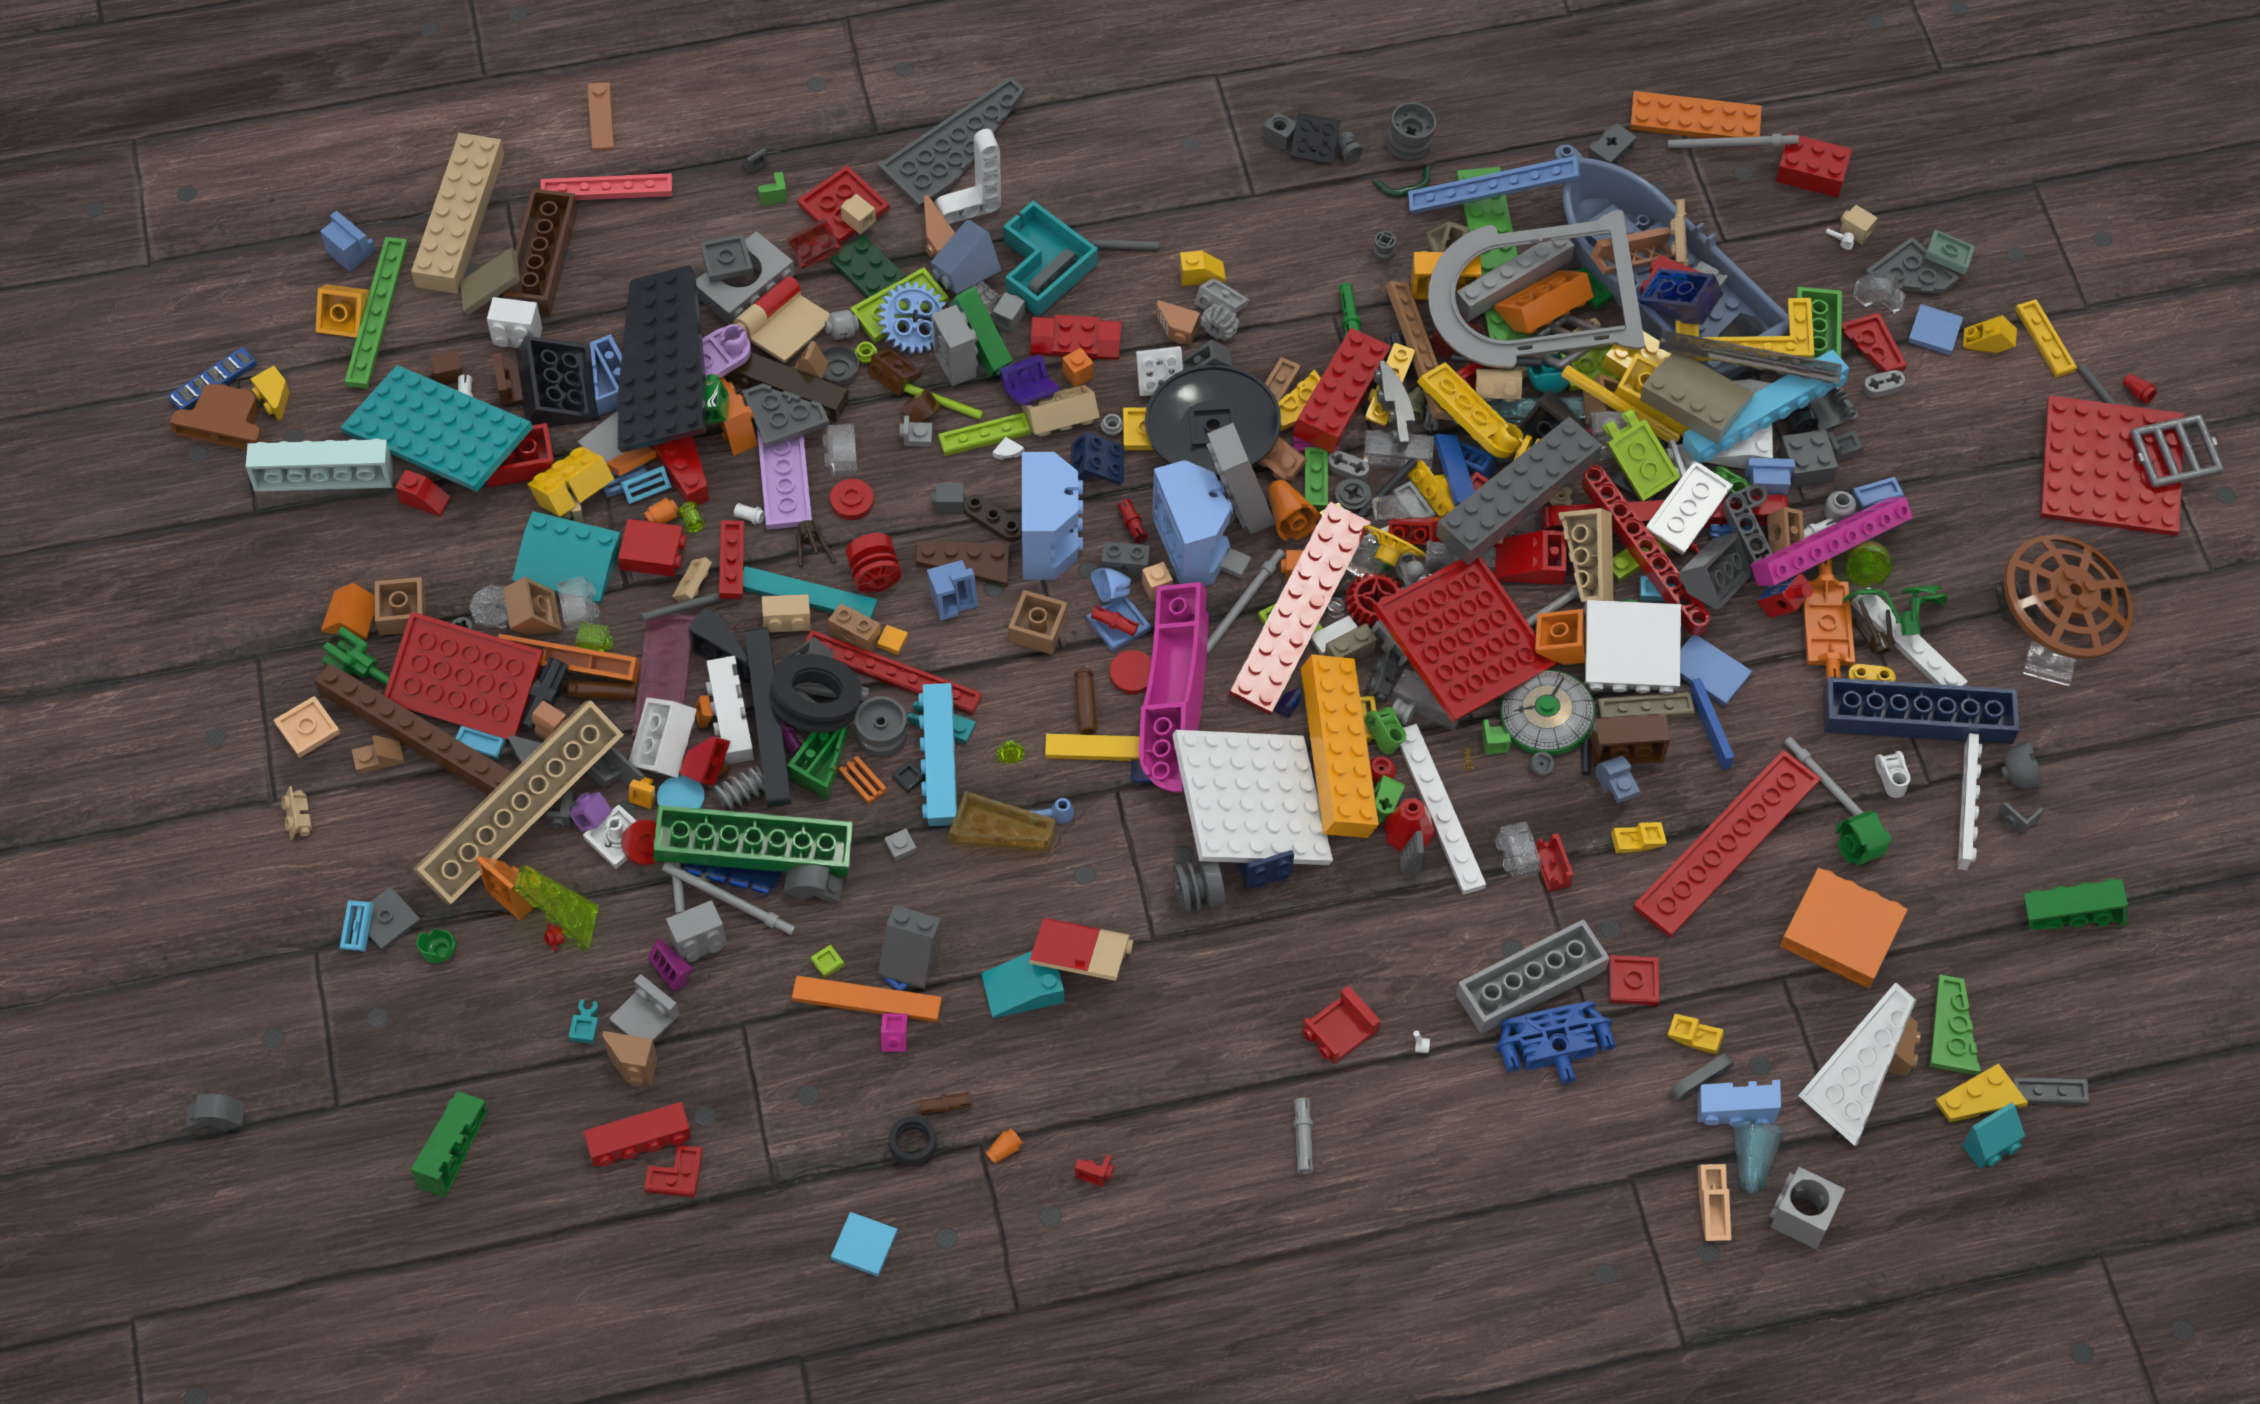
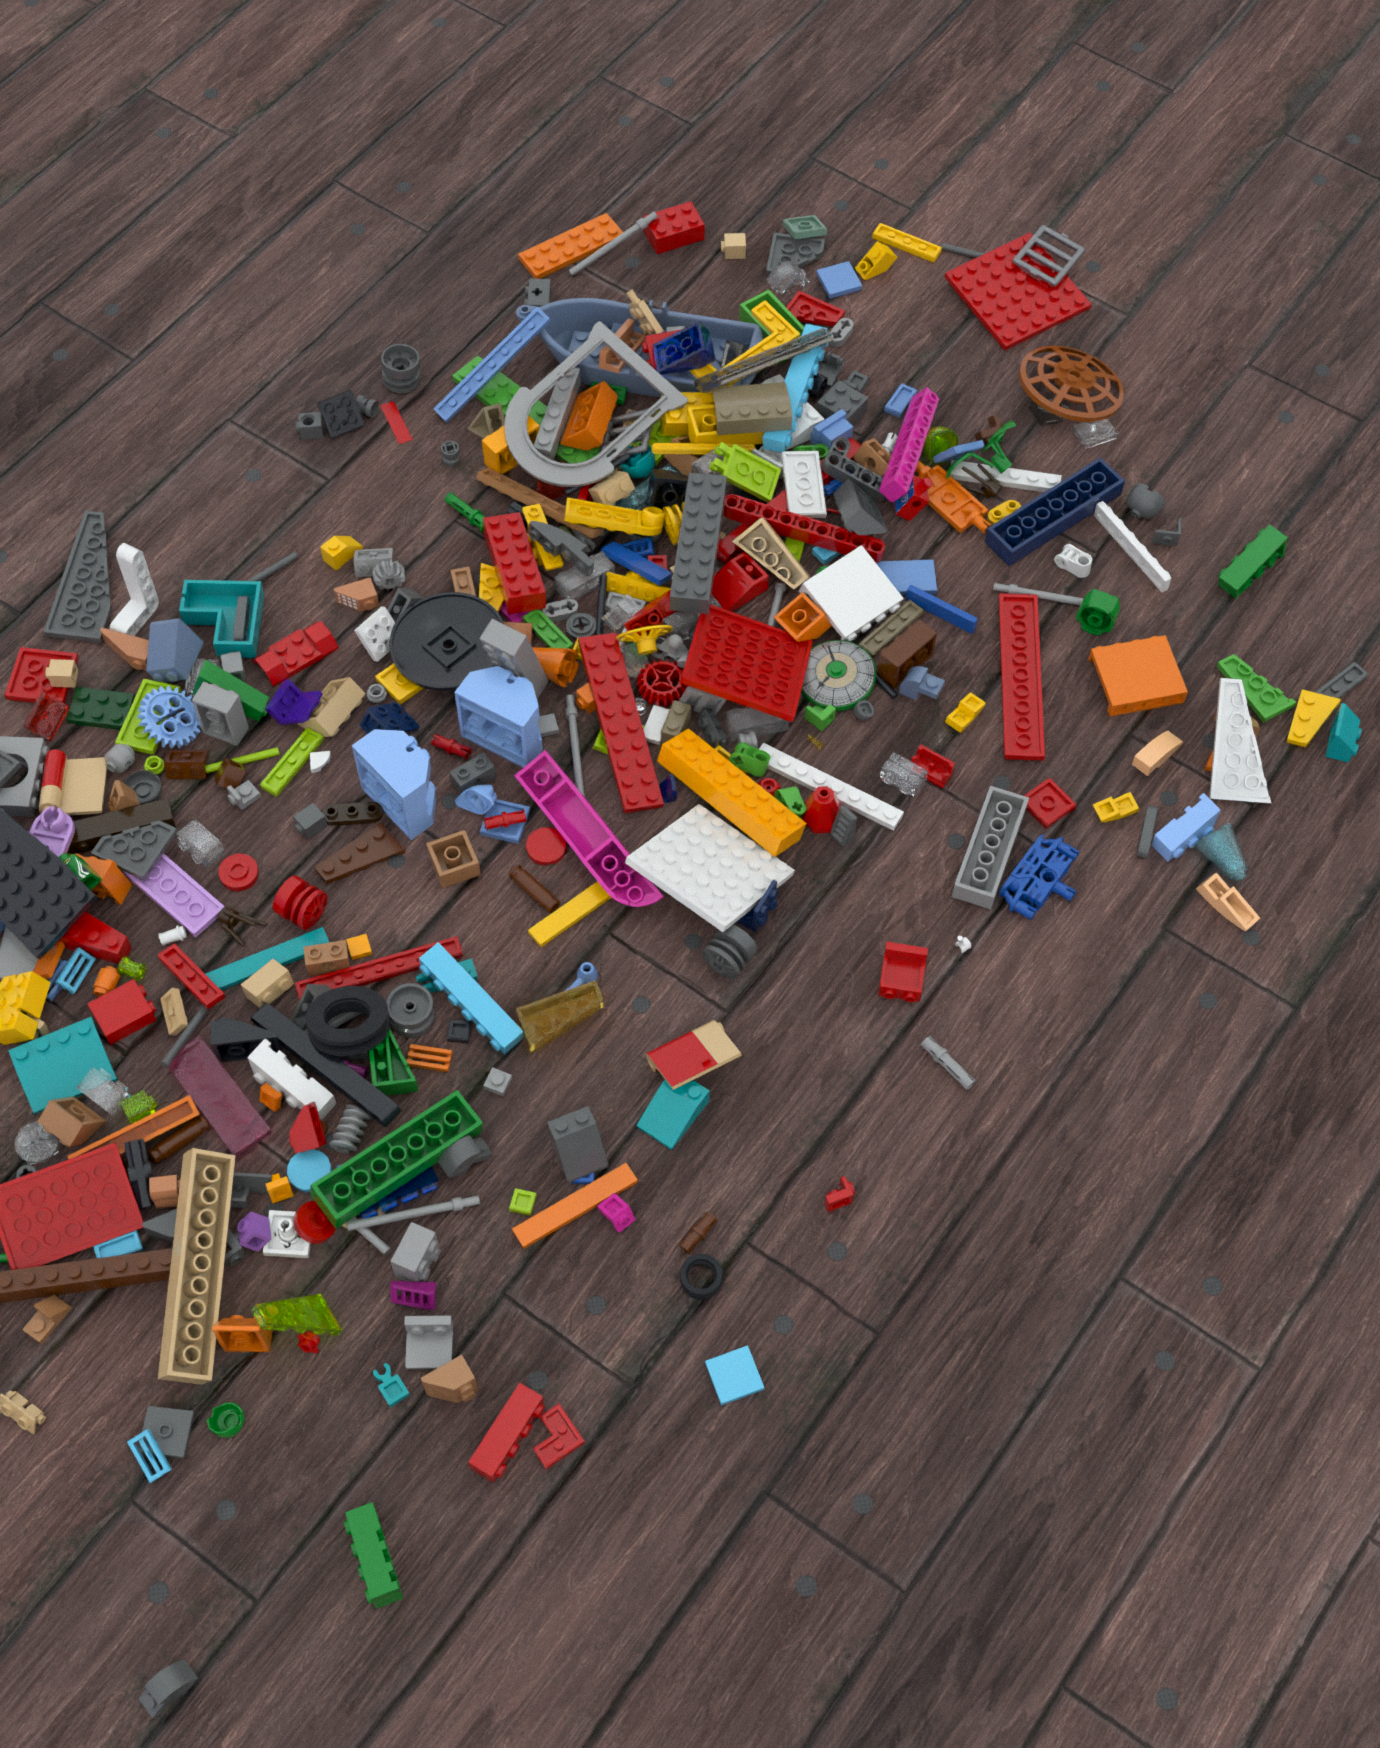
camera: 40 degrees left, 0 degrees up
white slope [629,697,697,778] -> none
medium blue plate [927,560,978,620] -> none
orange cone [985,1128,1023,1164] -> none
clear neon green animal [996,740,1025,764] -> none
orange brick [1062,348,1093,387] -> none
clear blue slope [1131,759,1153,783] -> none
light nougat brick [1142,562,1173,602] -> none
dark green animal [1372,166,1430,197] -> none
light grey brick [1769,1167,1845,1250] -> none
light grey head [1824,491,1856,523] -> none
white hand [1826,228,1854,250] -> none
red cone [2123,374,2157,404] -> none
none -> red sticker [380,401,413,444]
none -> medium blue tile [933,440,984,464]
none -> reddish brown bracket [974,415,1002,442]
none -> light nougat slope [1132,731,1183,776]

